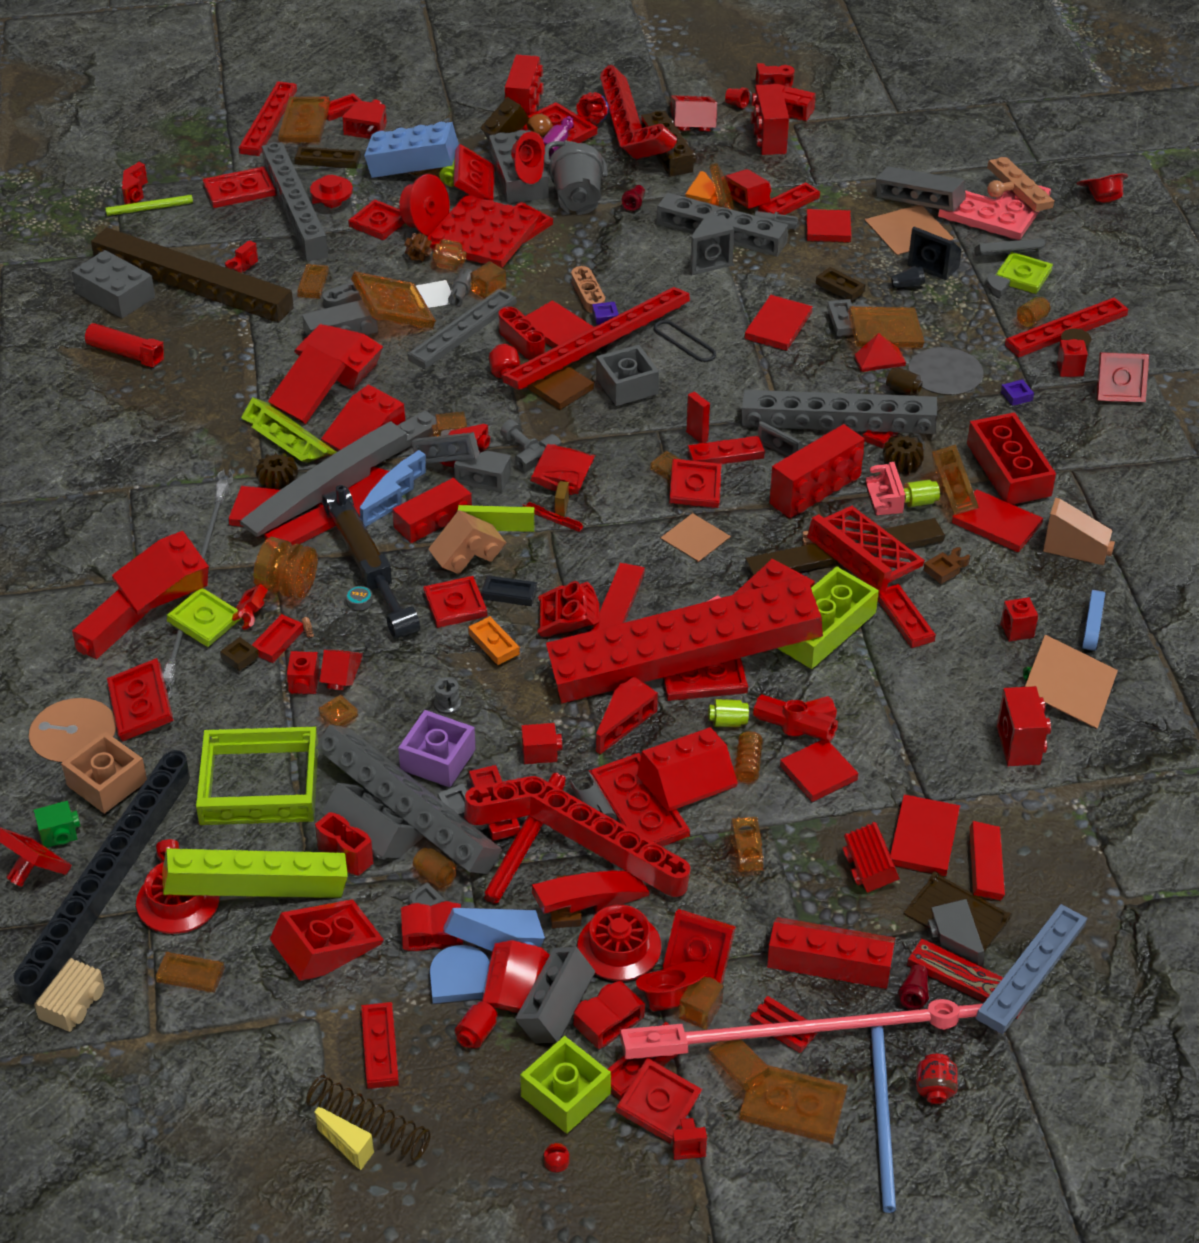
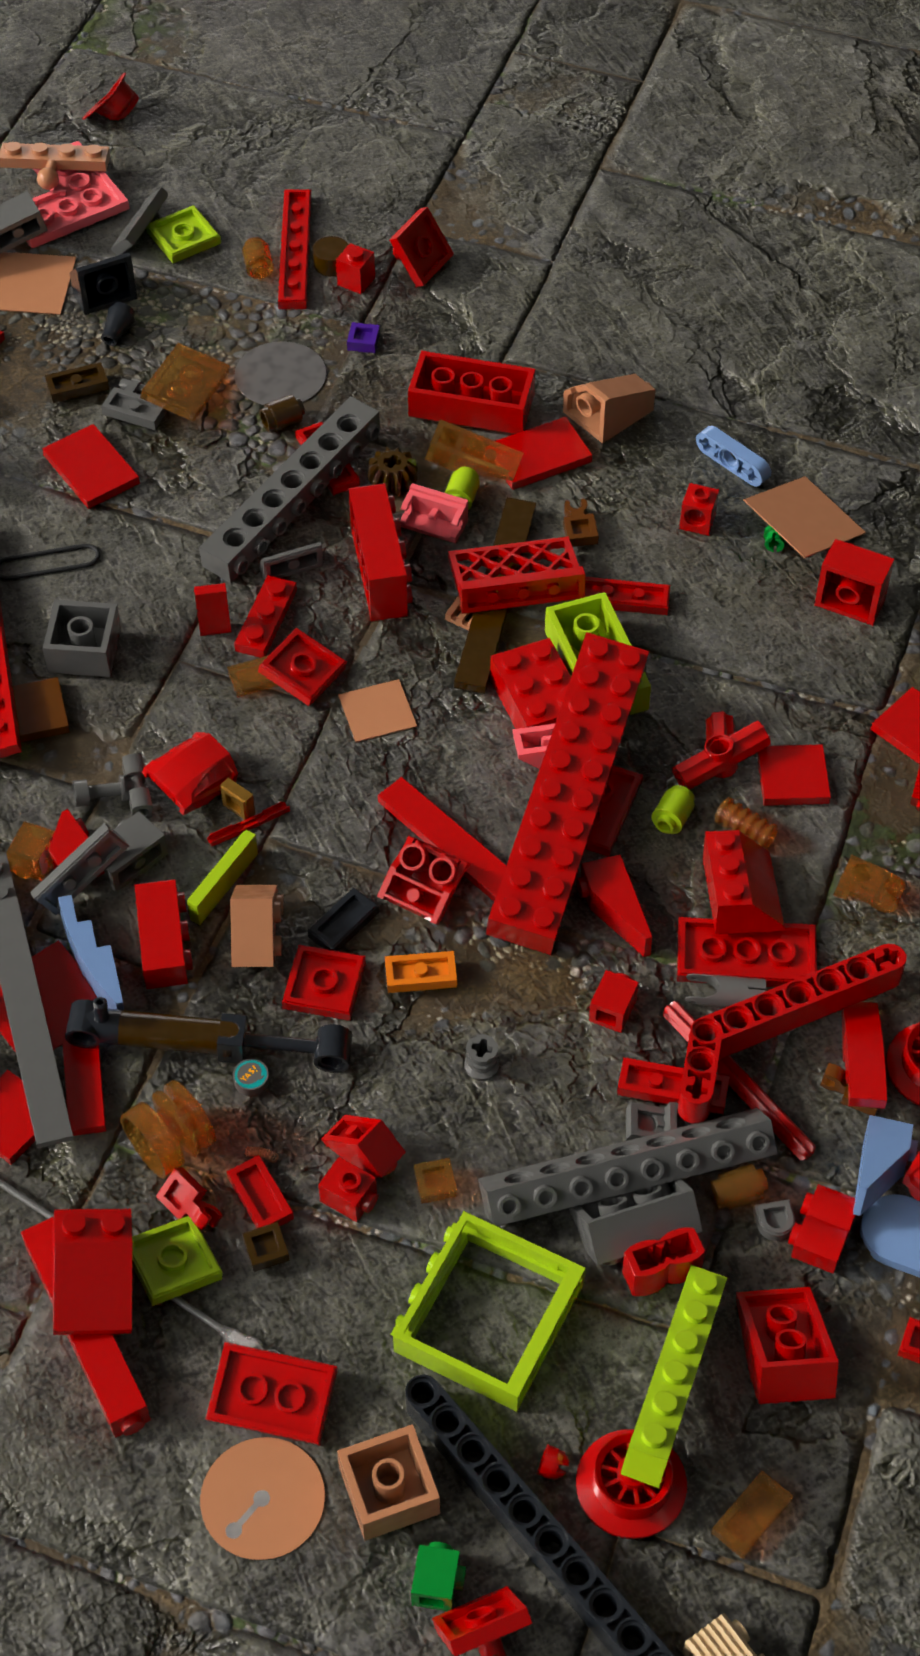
camera: 60 degrees left, 10 degrees up
medium lavender brick [398,710,476,787] -> none
red slope [854,333,906,372] -> none
dark grey tile [987,273,1010,297] -> none

